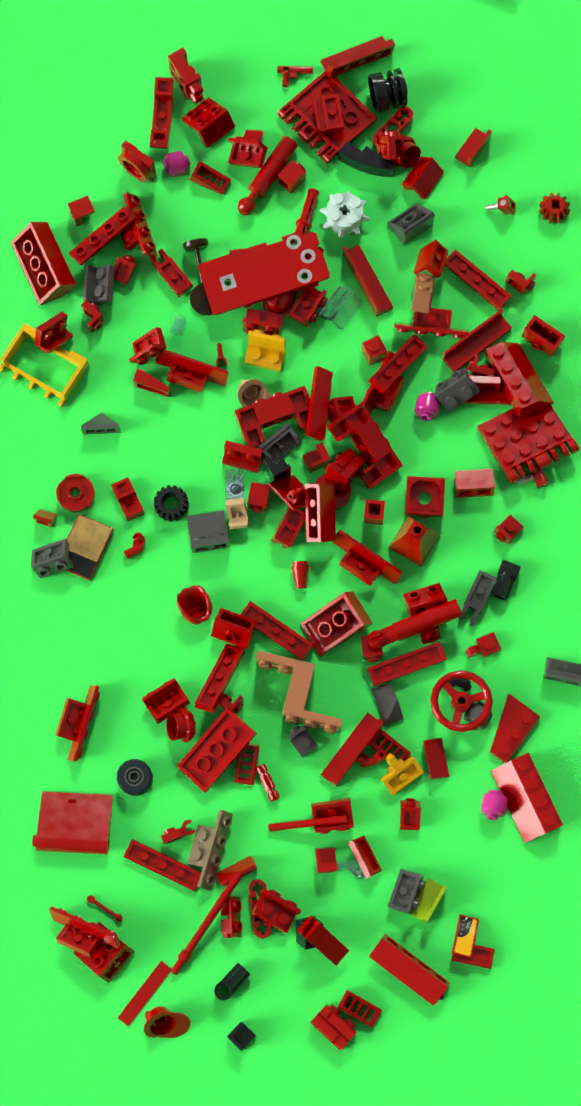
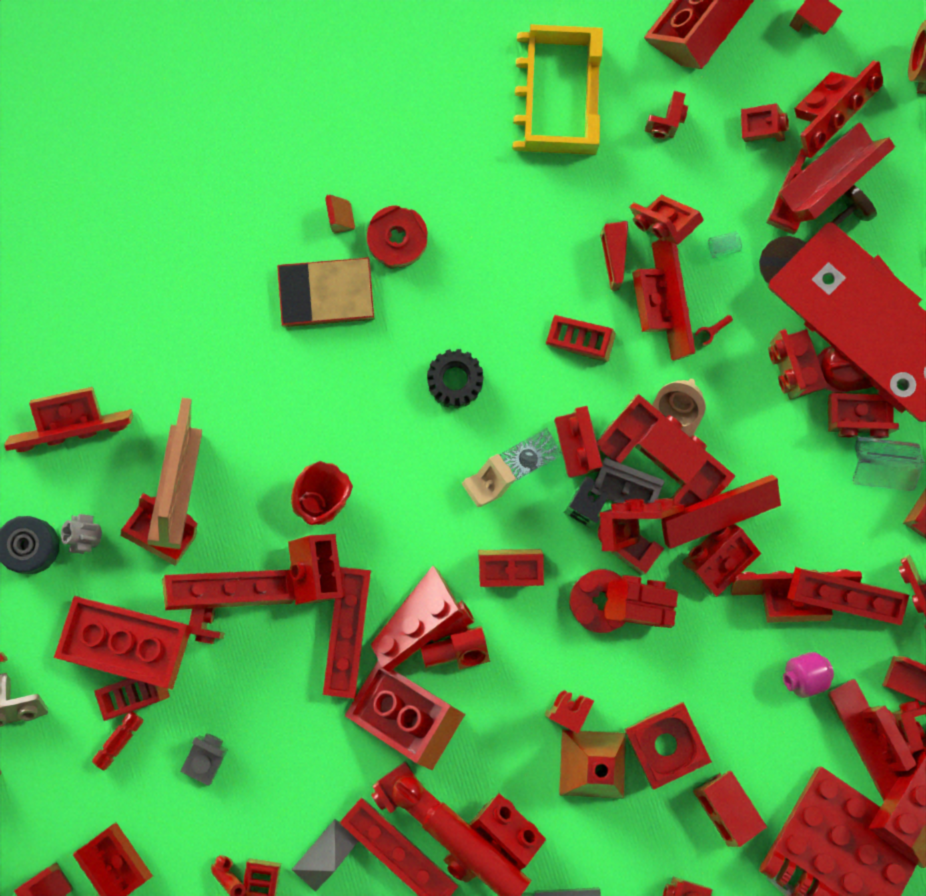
camera: 55 degrees right, 5 degrees up
dark grey bracket [31,539,74,578] -> none
red bracket [34,312,73,354] -> none
red bracket [69,206,136,265] -> none
dark grey slope [81,412,121,435] -> none
dark grey bracket [83,264,115,305] -> none
red slope [111,477,145,521] -> none
red arm [123,532,146,560] -> none
red piece [166,708,196,743] -> none
dark grey bracket [187,510,230,553] -> none
yellow bracket [244,330,286,372] -> none
red brick [247,482,271,513] -> none
nougat bracket [256,650,342,734] -> none
red bar [268,815,347,832] -> none
red hinge [269,475,305,510] -> none
red brick [305,483,336,542] -> none
red fence [320,712,384,787] -> none
red bracket [327,402,403,489] -> none
red bracket [333,530,403,586] -> none
red brick [361,335,387,366] -> none
red brick [364,499,385,525] -> none
dark grey bracket [435,368,480,412] -> none
none -> light grey gear [61,514,102,554]
none -> nougat fence [147,397,202,549]
none -> wing [371,566,464,672]
none -> red piece [421,626,490,670]
none -> red hinge [544,690,594,734]
none -> red slope [546,315,616,362]
none -> red bracket [598,498,684,551]
none -> red panel [778,123,895,223]

